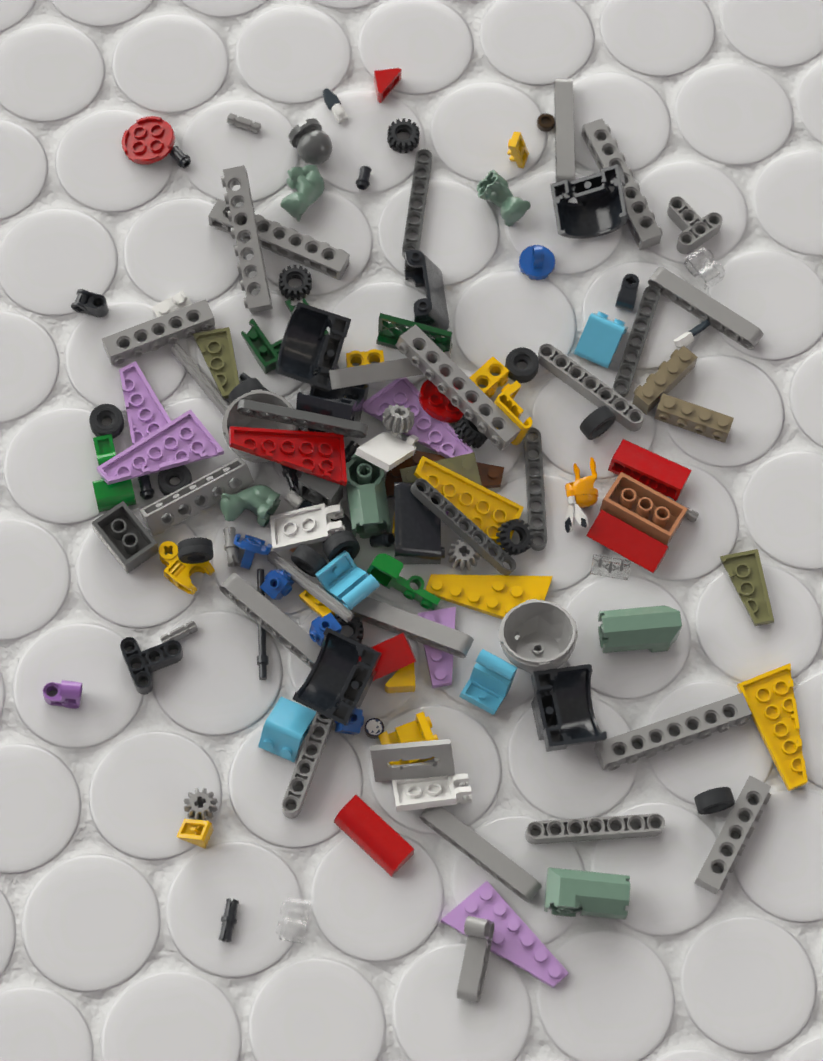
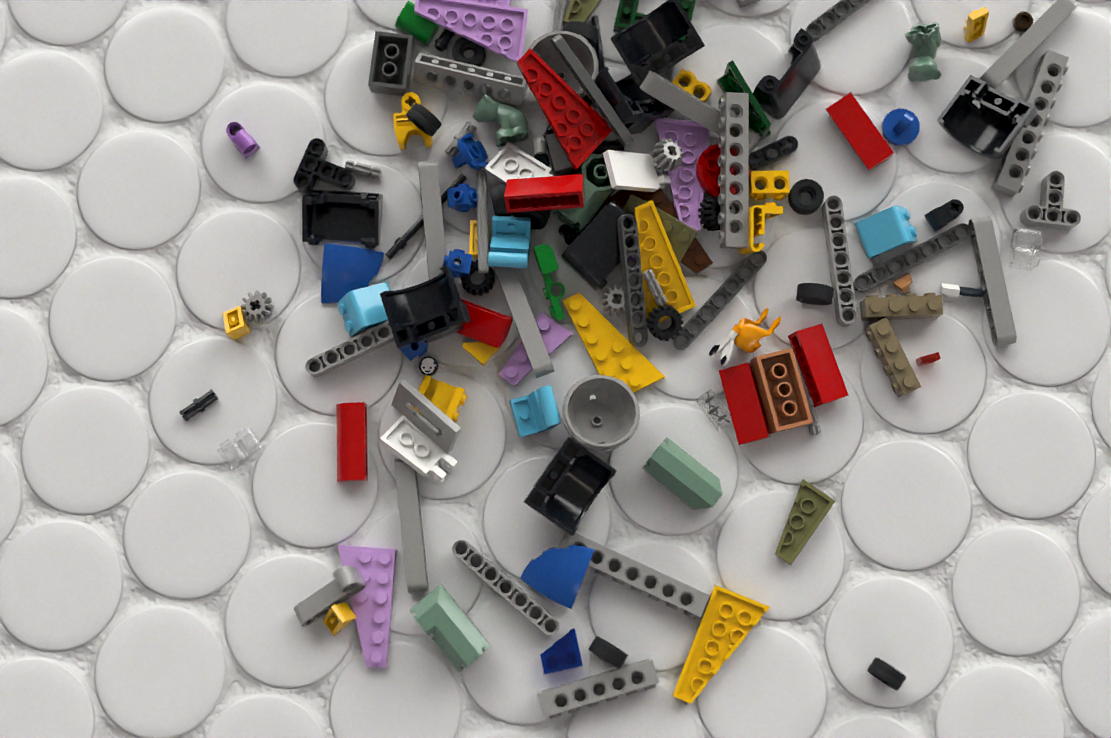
camera: 50 degrees right, 15 degrees up
none -> black windscreen [302,190,383,249]
none -> blue brick [321,243,384,304]
none -> yellow slope [322,602,357,636]
none -> red brick [504,174,585,213]
none -> blue brick [520,545,594,609]
none -> clear blue wing [540,628,583,675]
none -> light grey axle [642,269,667,306]
none -> black beam [749,136,798,170]
none -> red brick [825,92,894,171]
none -> medium nougat tile [892,273,913,294]
none -> clear red tile [916,352,941,366]

